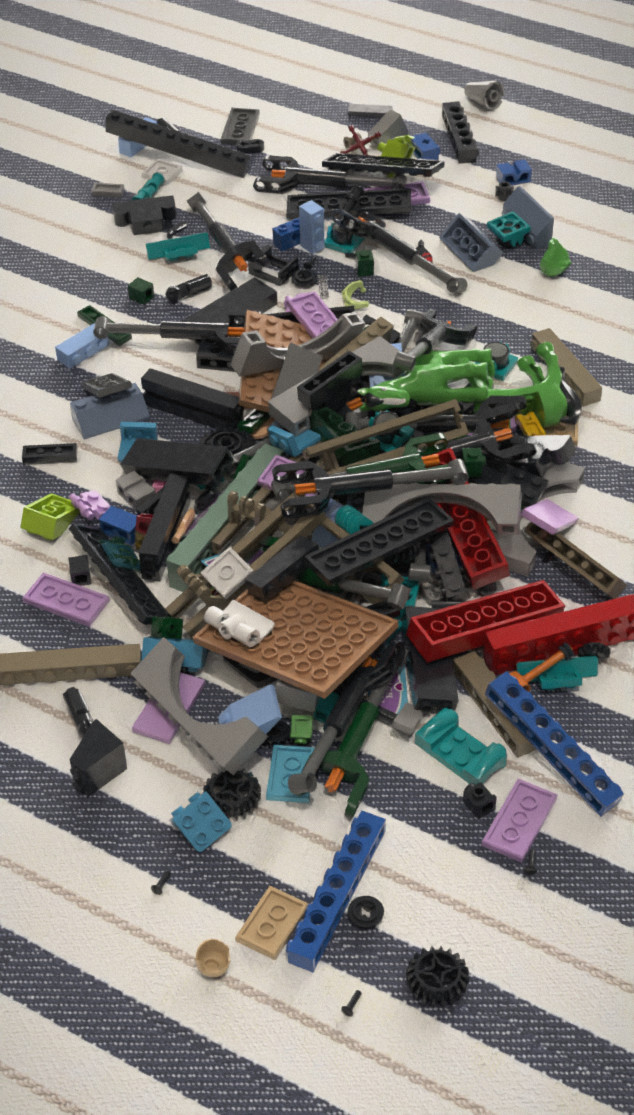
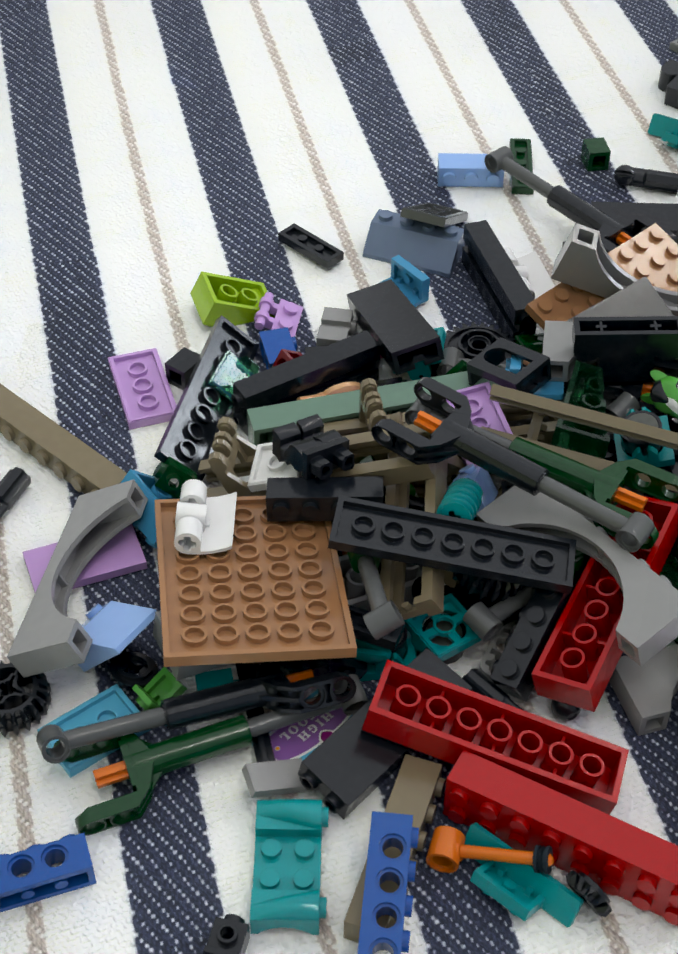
camera: 45 degrees right, 0 degrees up
none -> black hips [272,414,355,480]
none -> black panel [466,337,552,394]

